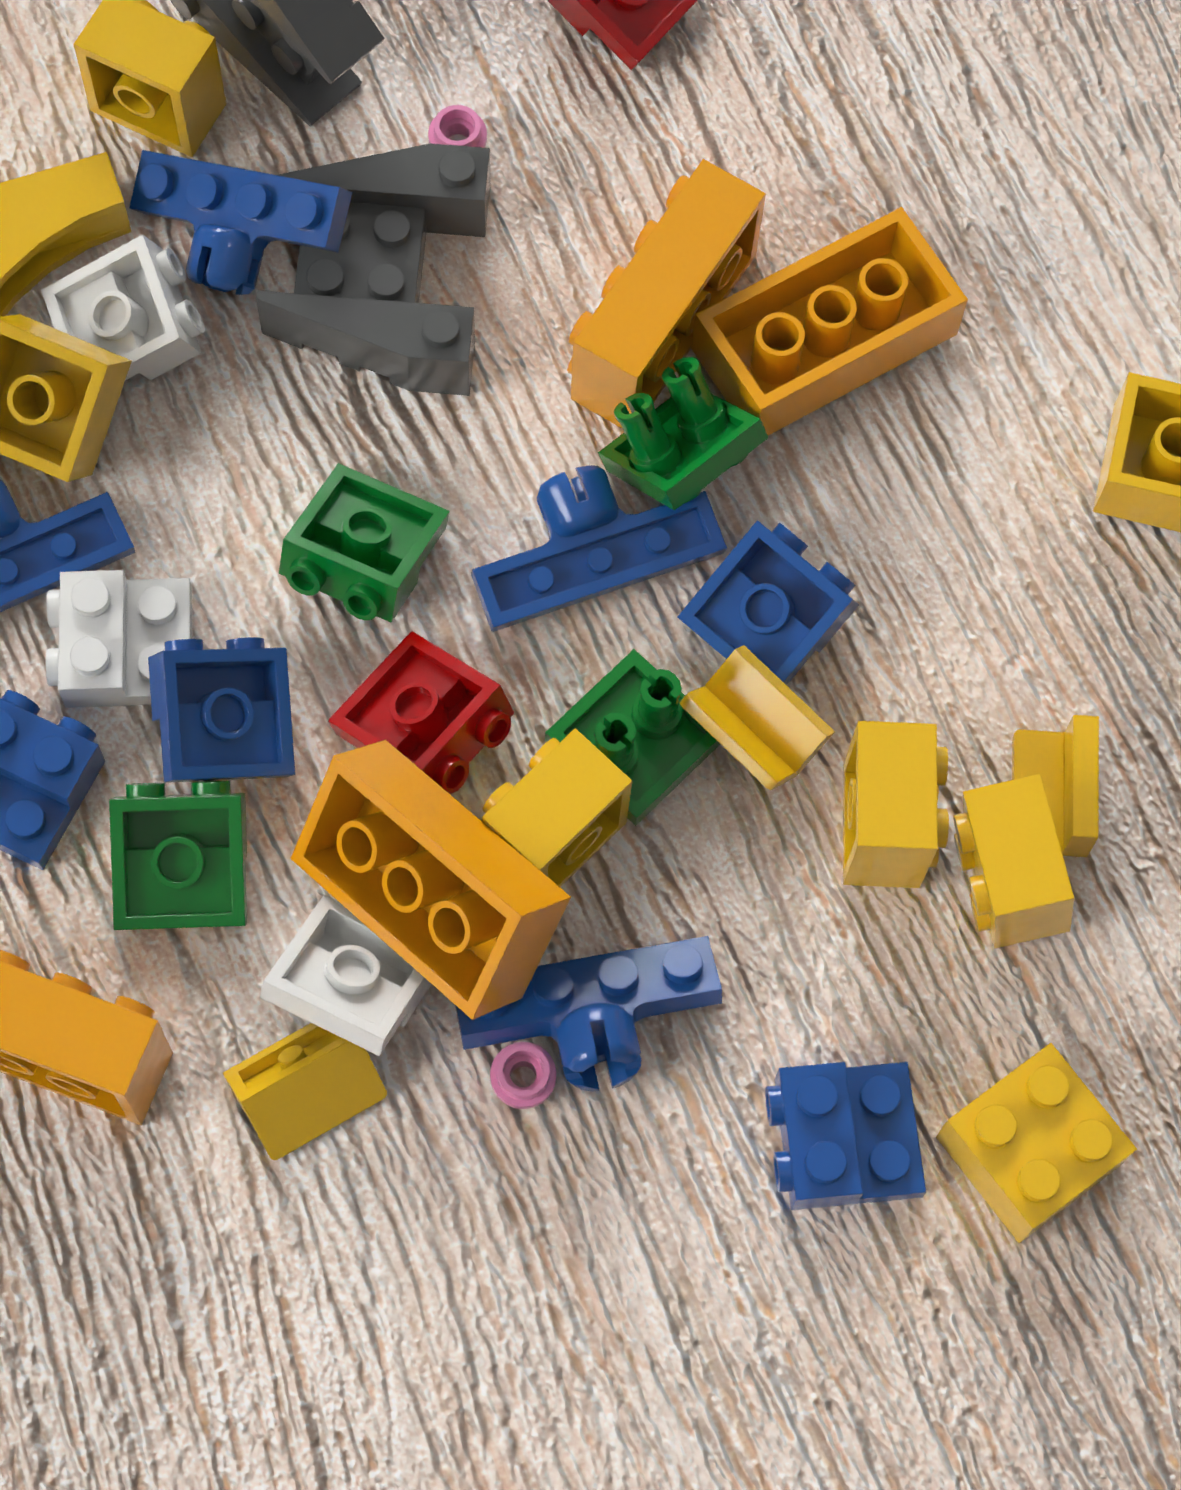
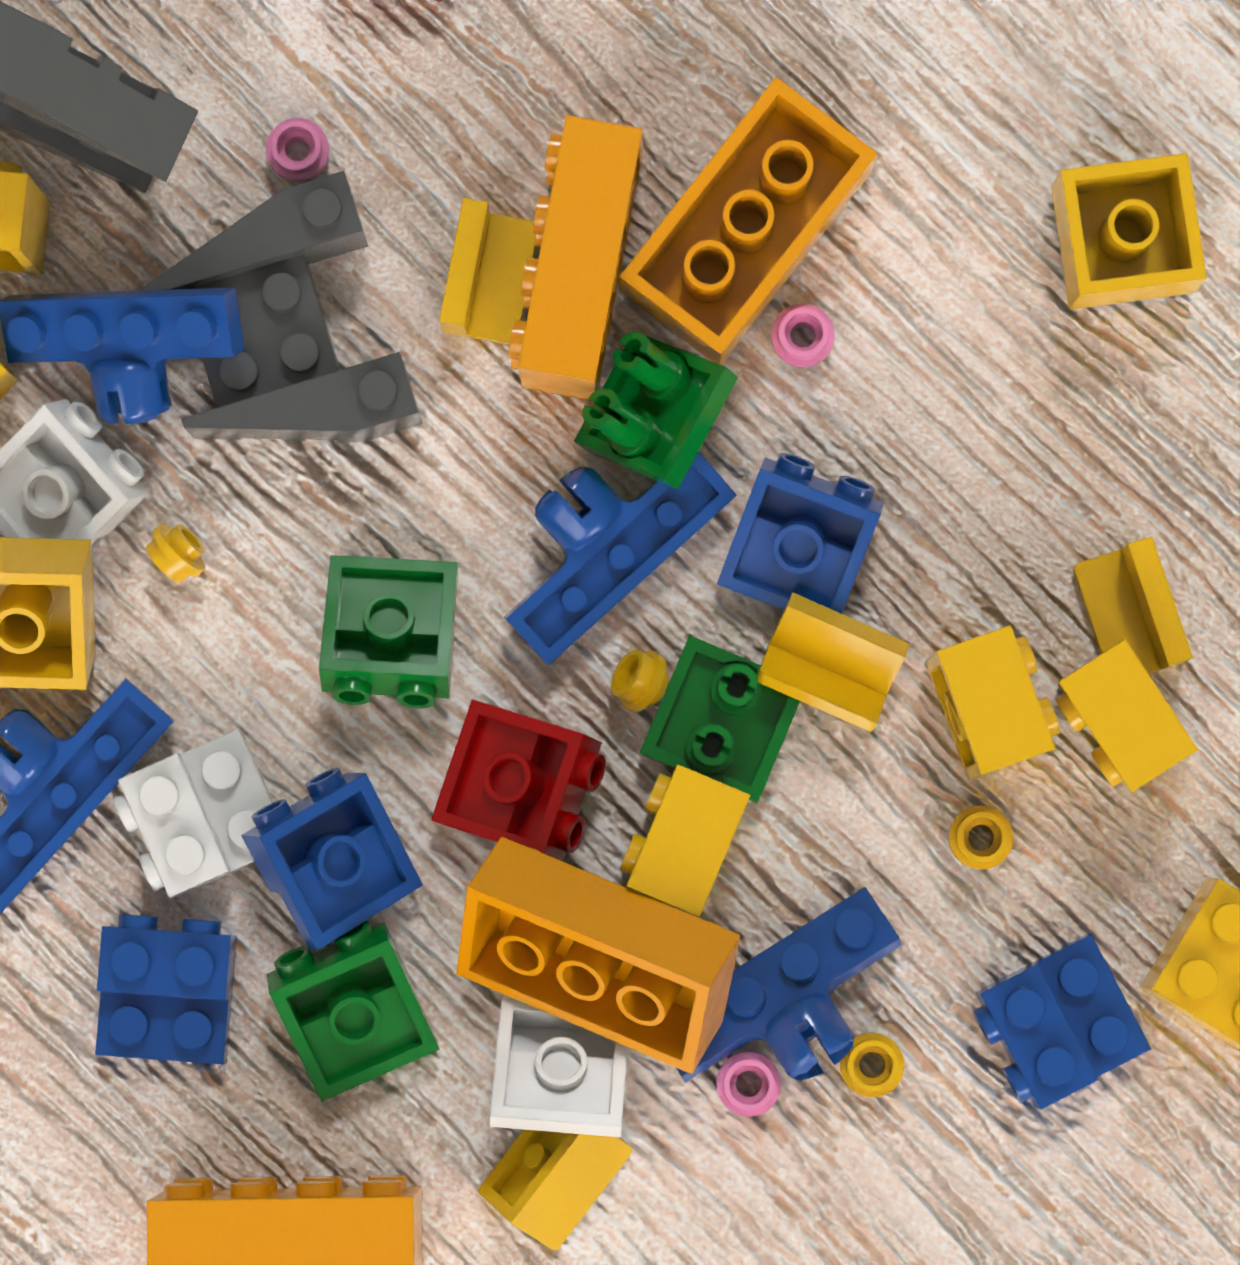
camera: 15 degrees left, 15 degrees up
none -> yellow plate [146,523,205,583]
none -> yellow panel [439,198,536,345]
none -> yellow plate [611,649,669,712]
none -> bright pink plate [771,304,835,368]
none -> yellow plate [840,1032,905,1098]
none -> yellow plate [948,805,1013,870]

